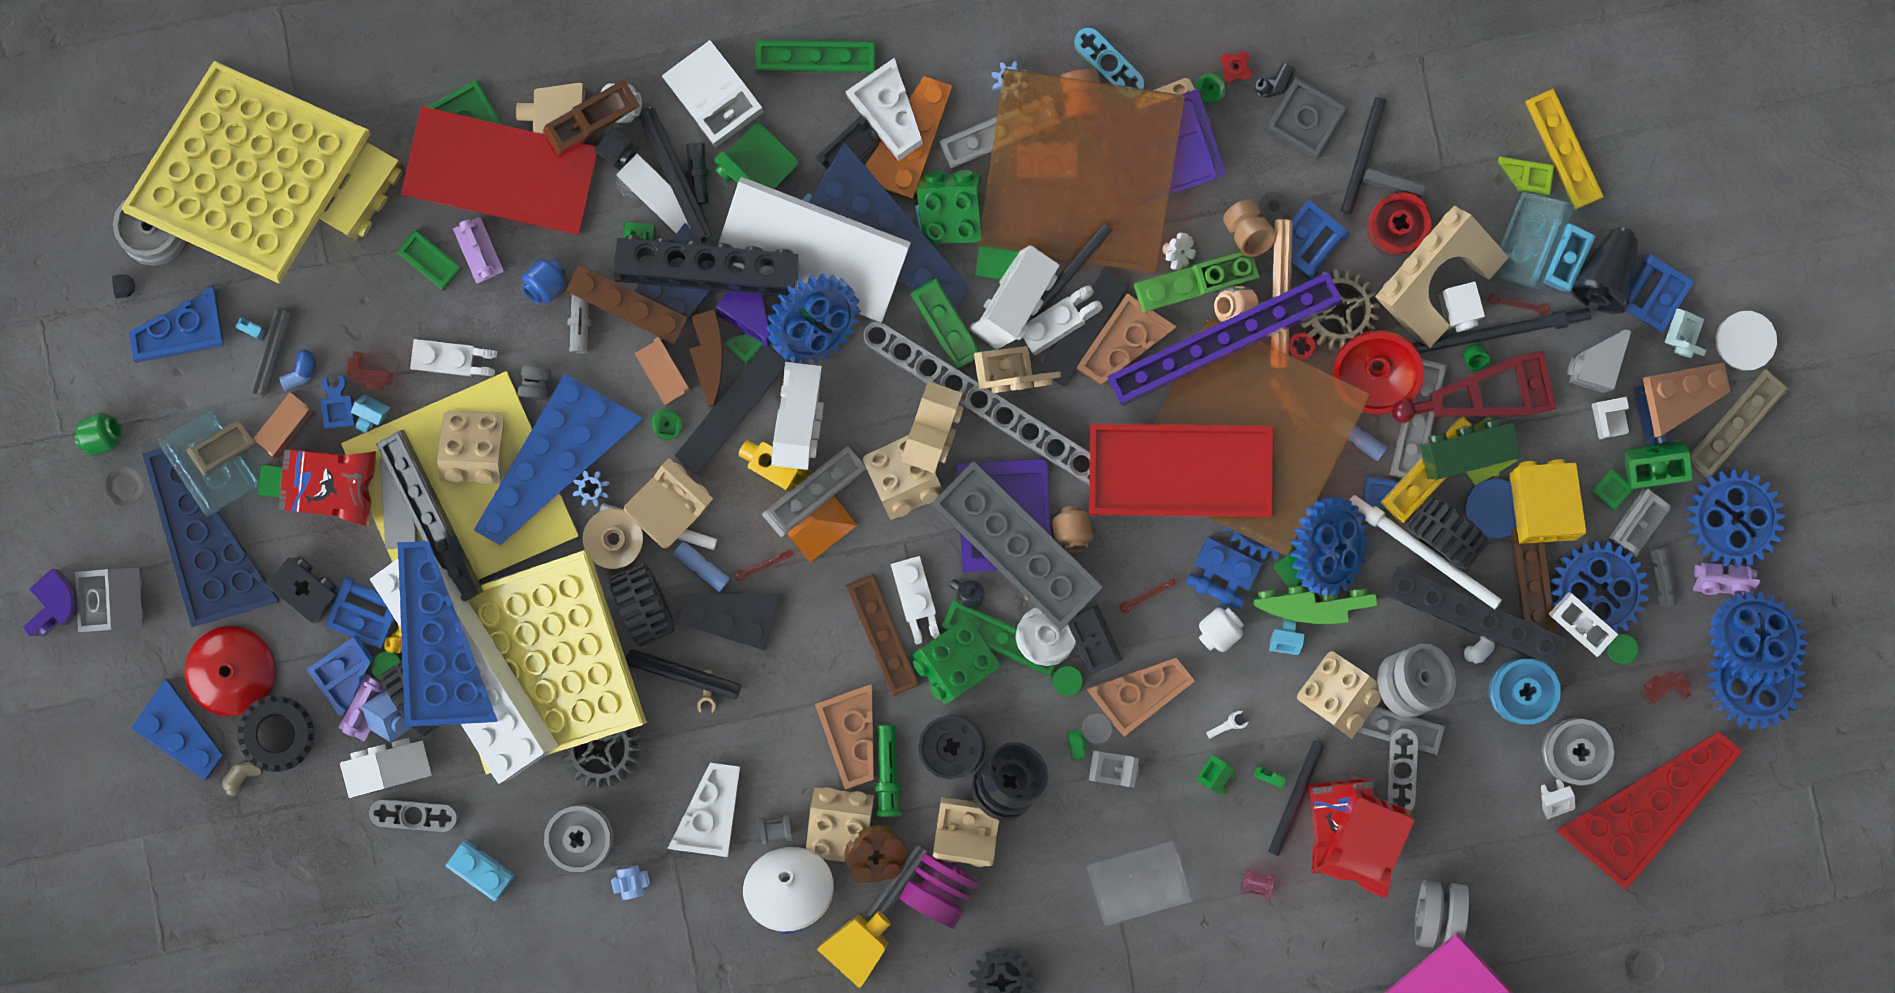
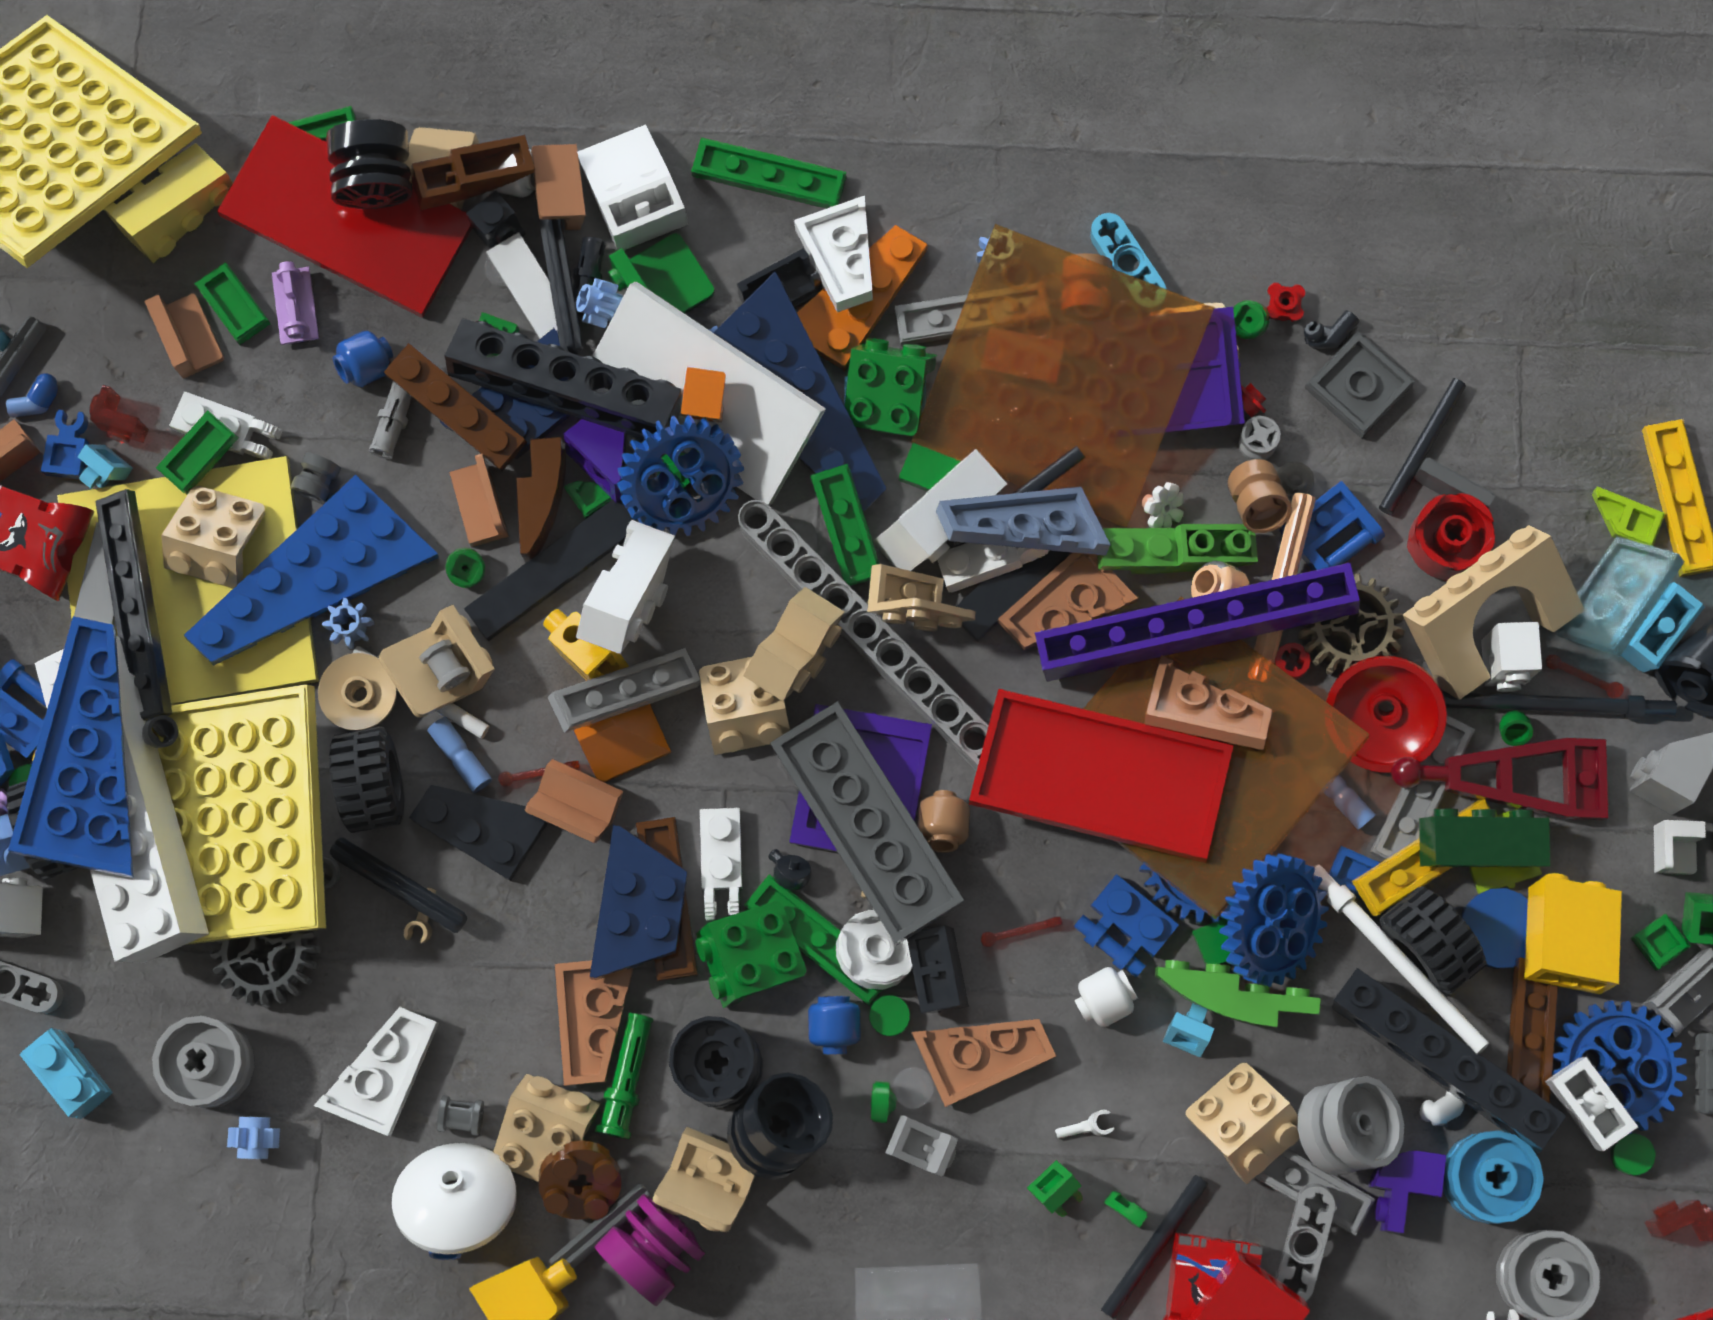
camera: 20 degrees right, 10 degrees down
none -> black hinge [142,715,178,748]
none -> nougat panel [145,294,224,379]
none -> green tile [156,410,239,495]
none -> black wheel [326,119,413,209]
none -> light grey bush [419,639,471,692]
none -> nougat panel [525,759,623,843]
none -> nougat panel [531,144,586,230]
none -> light blue gear [576,278,623,328]
none -> dark blue wing [590,825,688,980]
none -> orange panel [681,367,726,423]
none -> blue head [808,996,861,1054]
none -> sand blue wing [936,487,1110,555]
none -> nougat wing [1144,655,1272,750]
none -> light grey wheel [1238,416,1281,460]
none -> red plate [1241,383,1266,418]
none -> dark purple brick [1369,1151,1446,1233]

